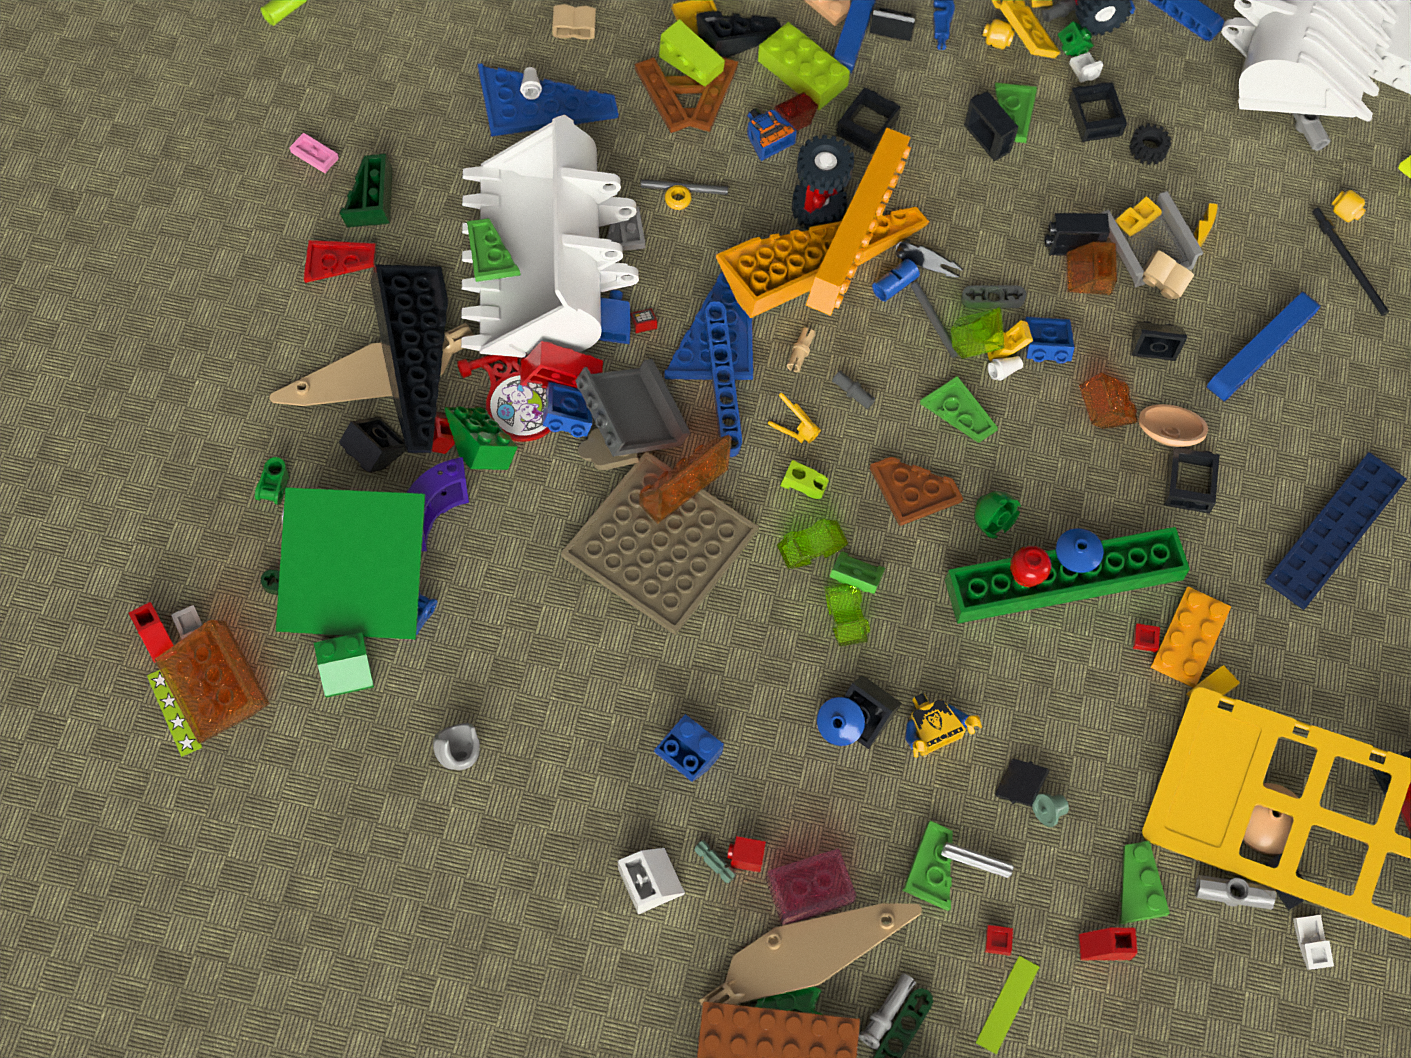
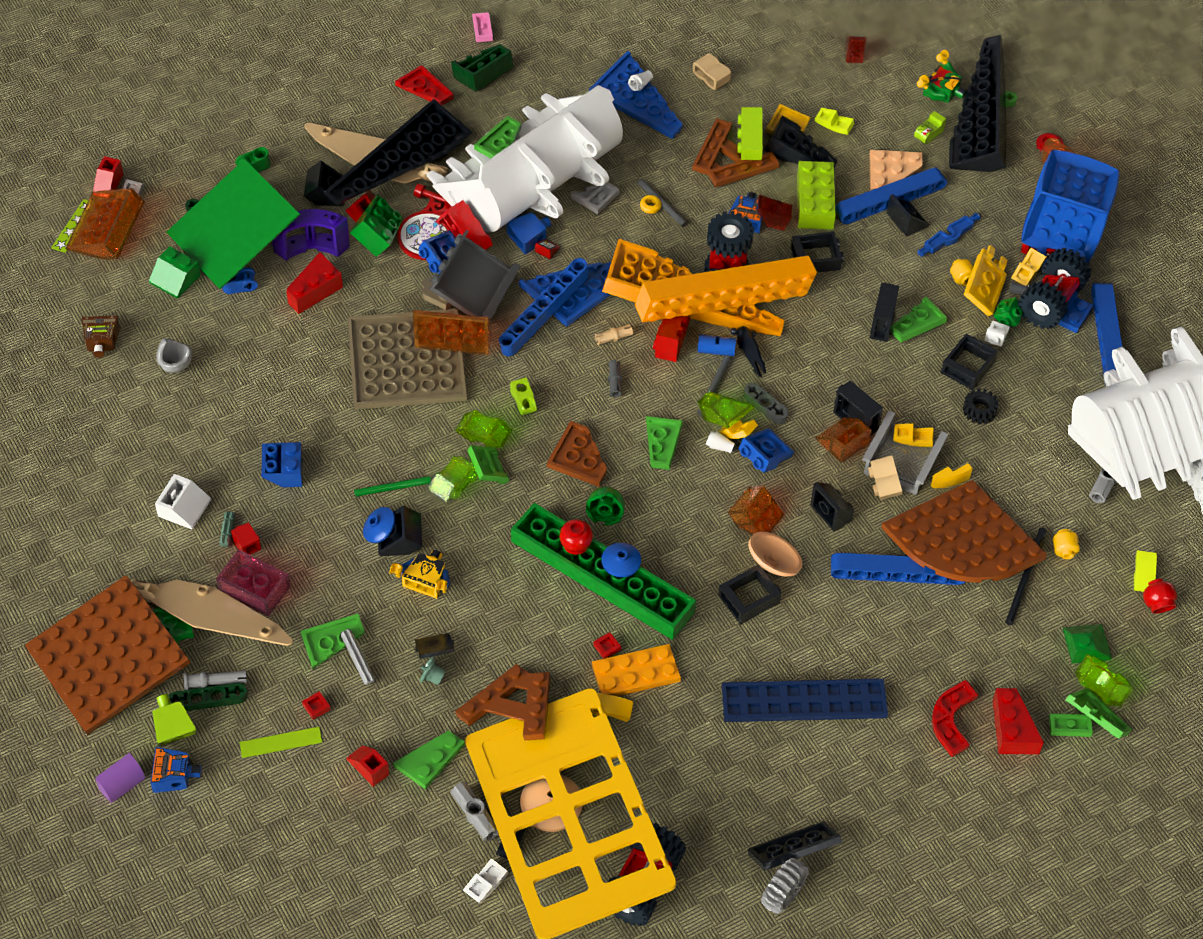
camera: 50 degrees right, 10 degrees down
yellow plant [768,393,821,444] -> none
none -> reddish brown torso [82,316,120,358]
none -> red wedge [286,252,343,314]
none -> green bar [354,476,431,497]
none -> dark orange plate [455,664,551,741]
none -> red wedge [653,315,691,362]
none -> dark orange plate [881,480,1047,583]

